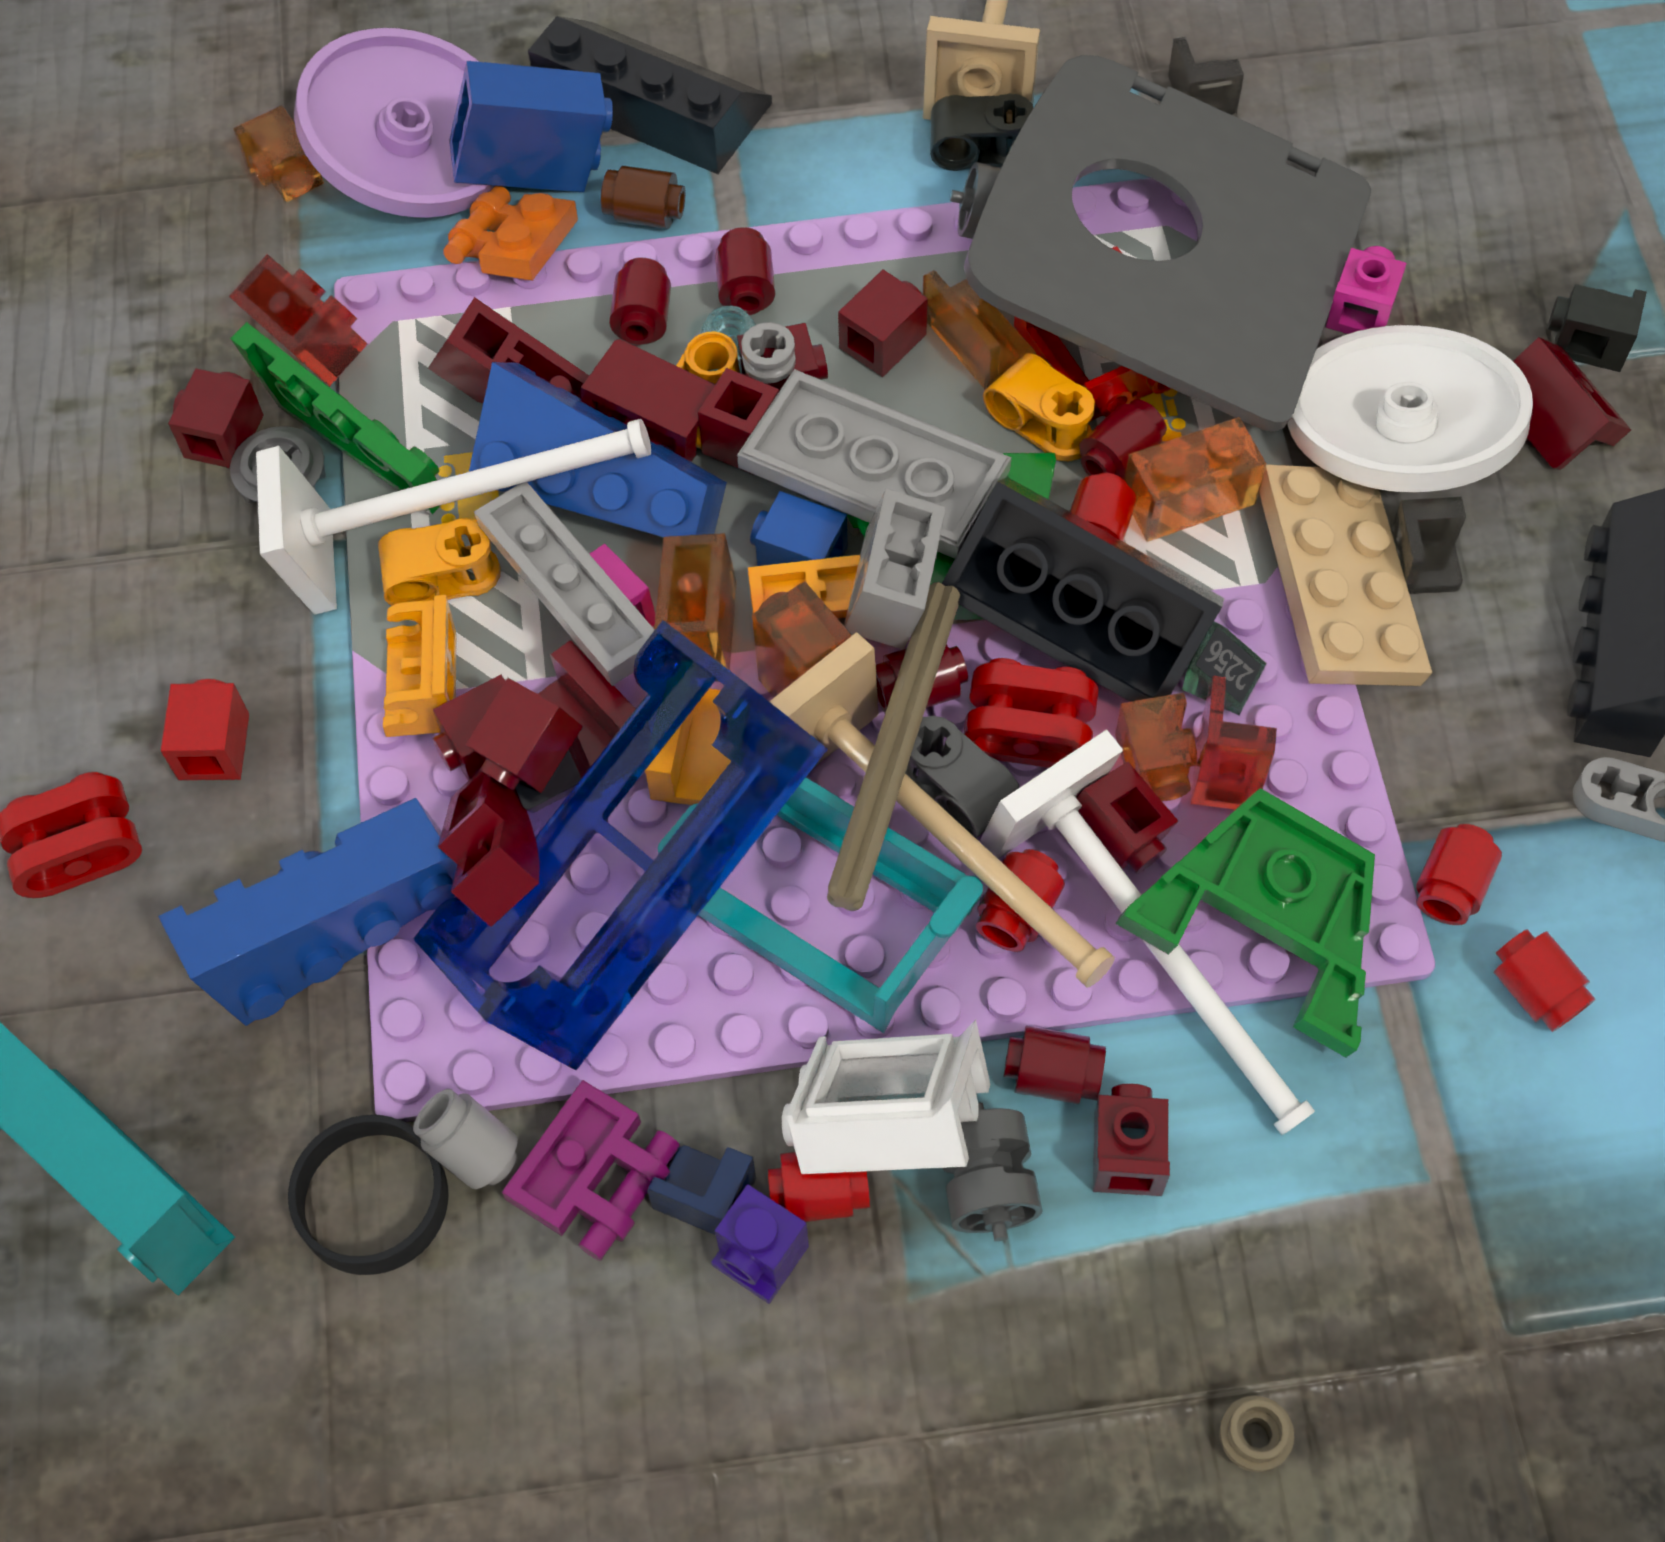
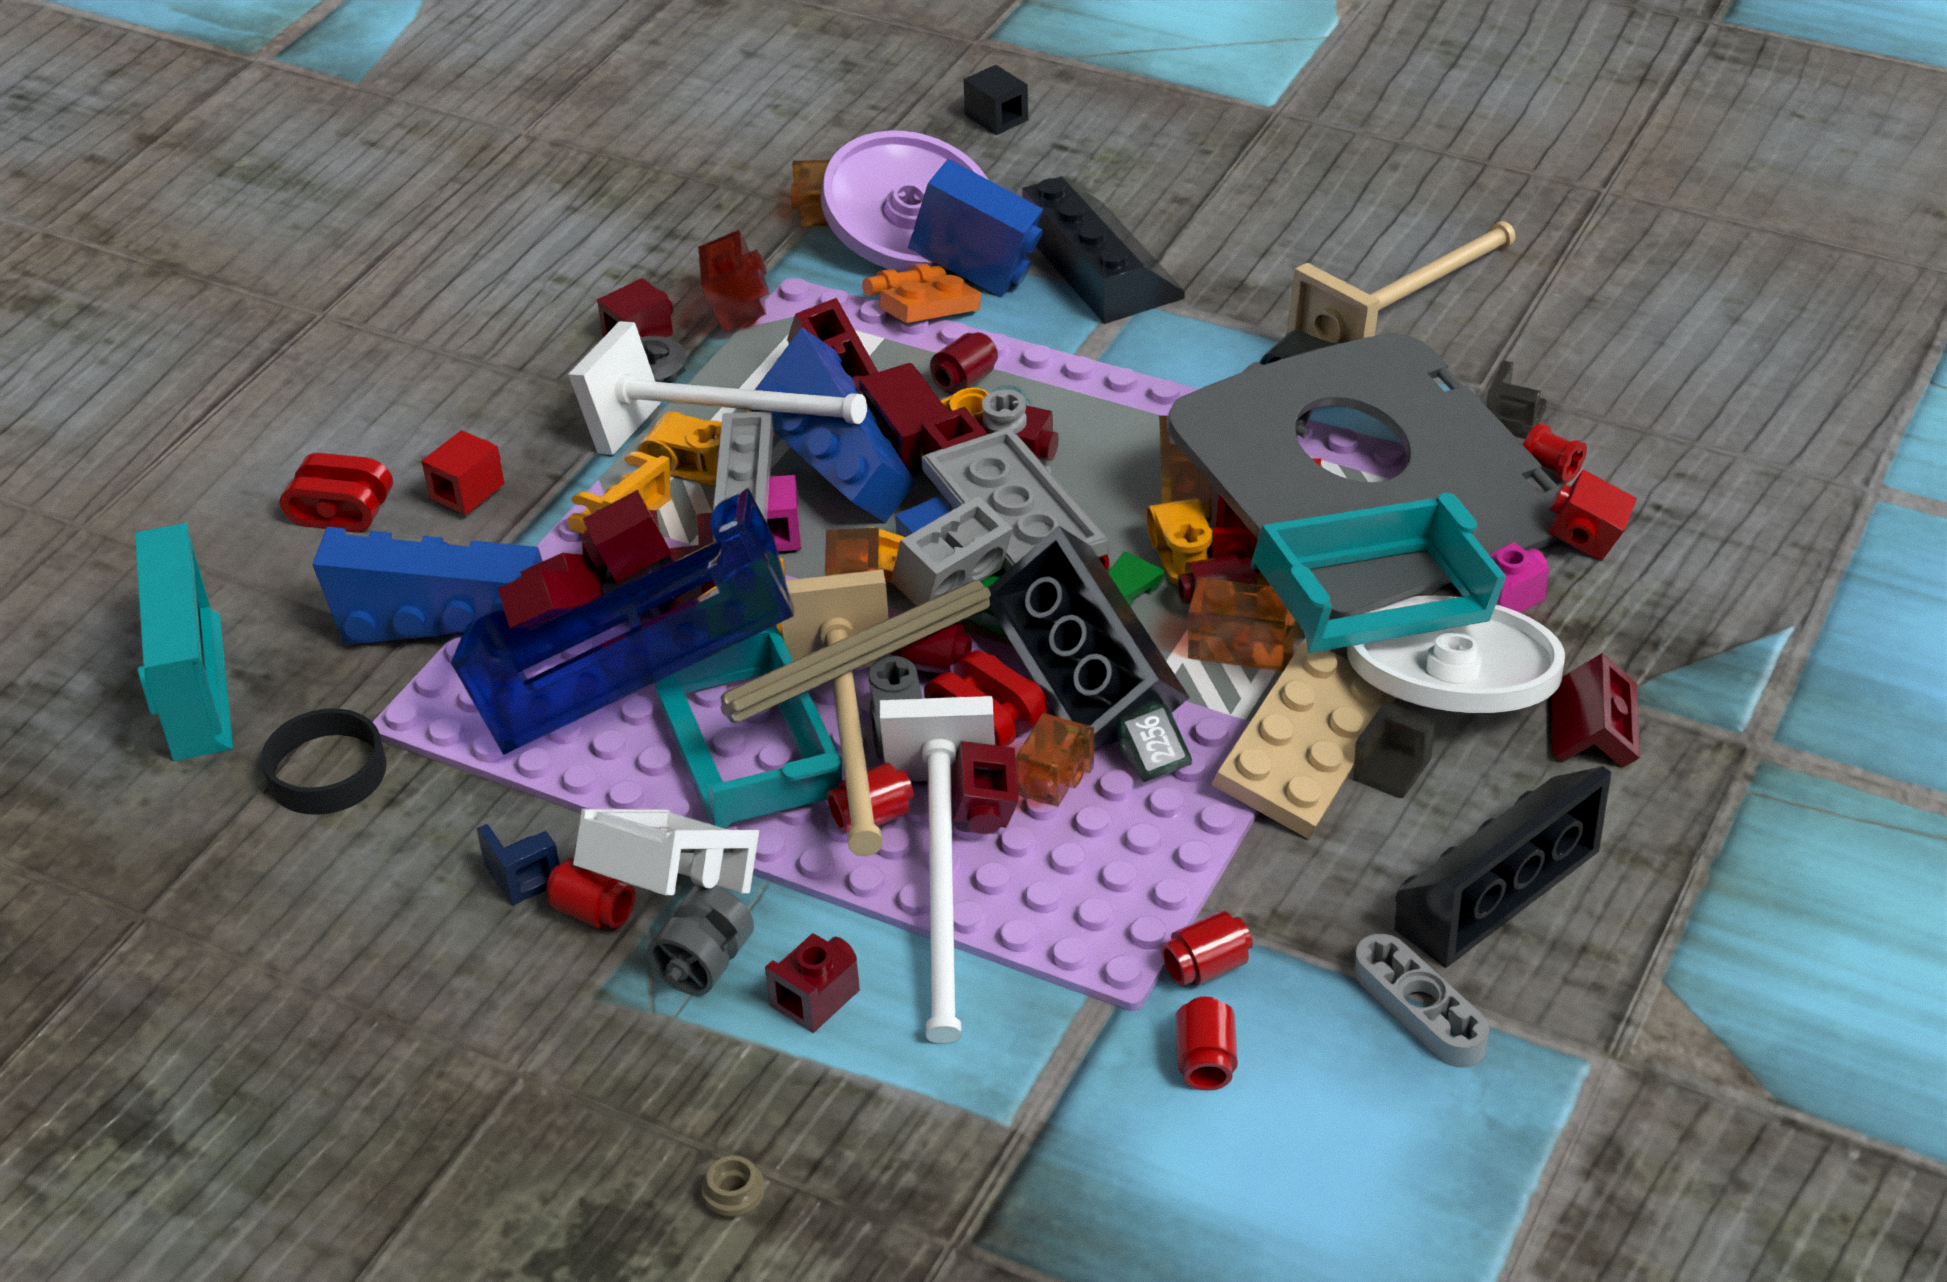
camera: 35 degrees right, 20 degrees down
green wing [230,322,441,515] -> none
light grey brick [413,1089,518,1189] -> none
magenta plate [502,1080,680,1261] -> none
reddish brown brick [601,165,686,229] -> none
clear orange brick [654,533,737,679] -> none
dark purple brick [711,1184,809,1304] -> none
dark red brick [715,227,775,315] -> none
dark red brick [838,269,928,377] -> none
dark red brick [1003,1025,1106,1104] -> none
red brick [1070,473,1137,542] -> none
green wing [1116,788,1375,1058] -> none
clear red panel [1191,676,1277,810] -> none
pearl dark grey brick [1547,284,1647,372] -> none
none -> teal piece [1250,493,1506,654]
none -> red bush [1523,423,1587,482]
none -> red brick [1548,470,1637,561]

